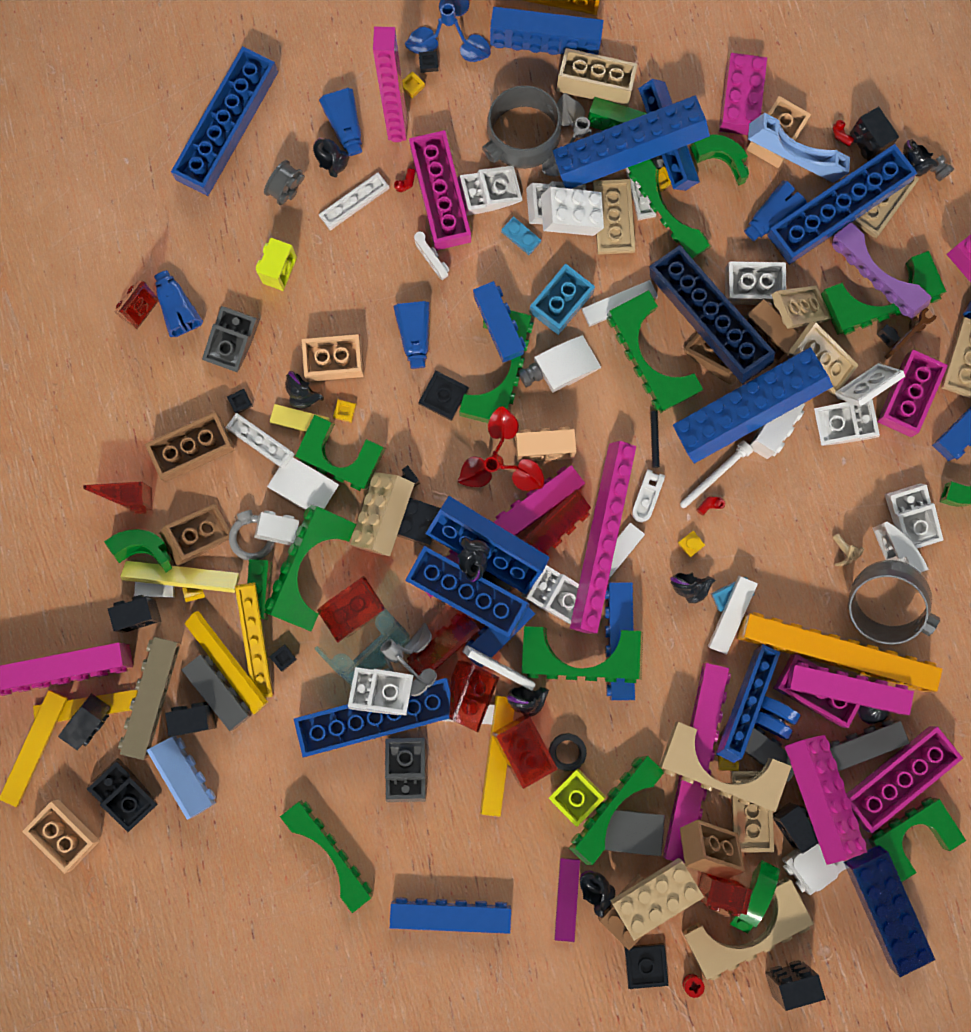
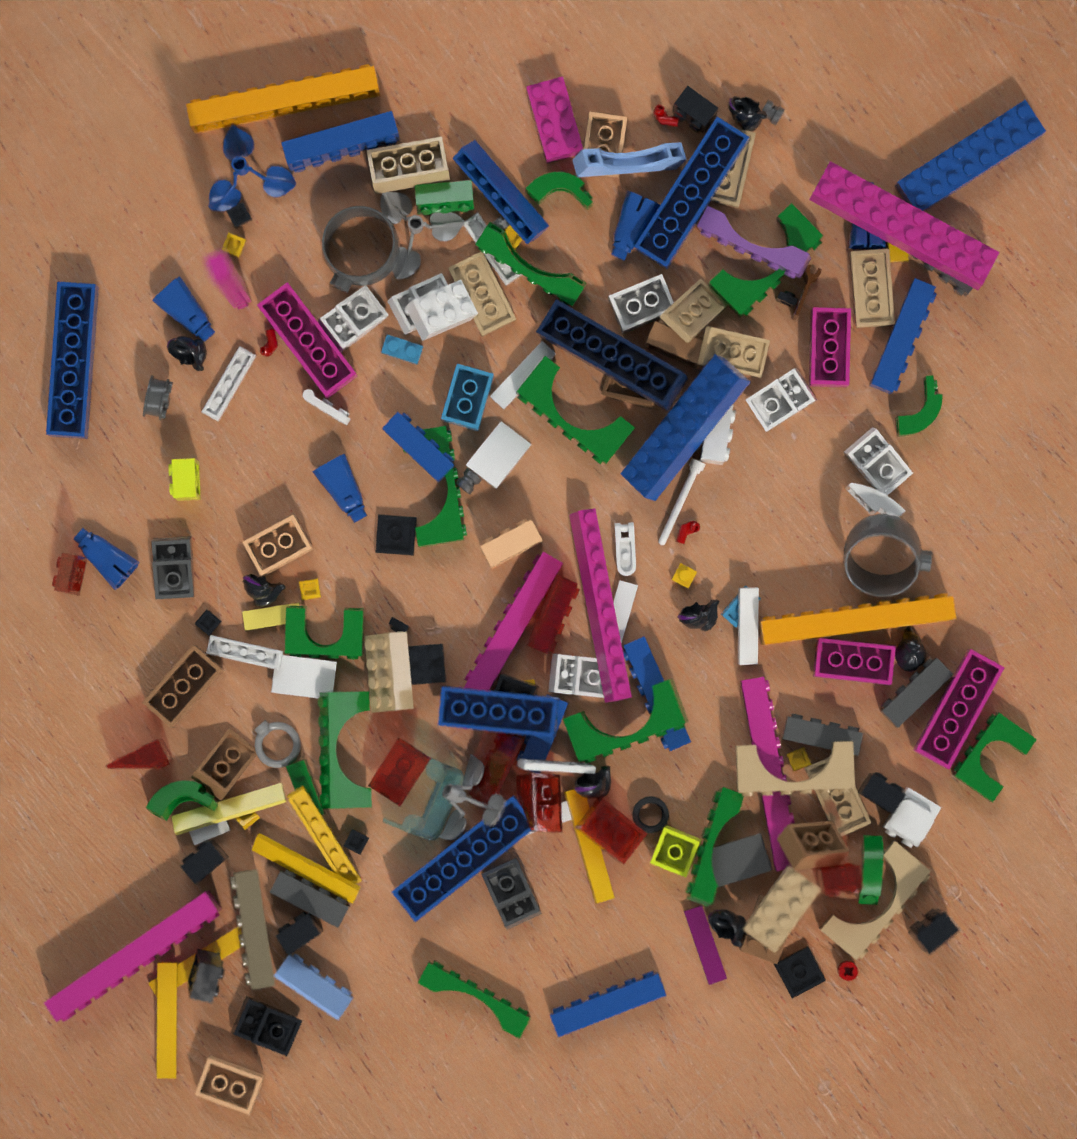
camera: 20 degrees left, 5 degrees up
white brick [254,511,299,546] -> none
white slope [348,667,414,715] -> none
blue brick [425,496,550,595] -> none
black hair [457,538,490,582] -> none
red plant [458,406,544,491] -> none
blue brick [552,95,710,189] -> none
black bar [650,411,660,468] -> none
blue brick [716,644,780,763] -> none
blue wheel [755,696,801,740] -> none
dark pink brick [785,735,867,865] -> none
dark pink brick [786,662,914,715] -> none
tan plant [833,533,864,566] -> none
white tile [835,363,905,407] -> none
clear blue brick [843,845,936,977] -> none

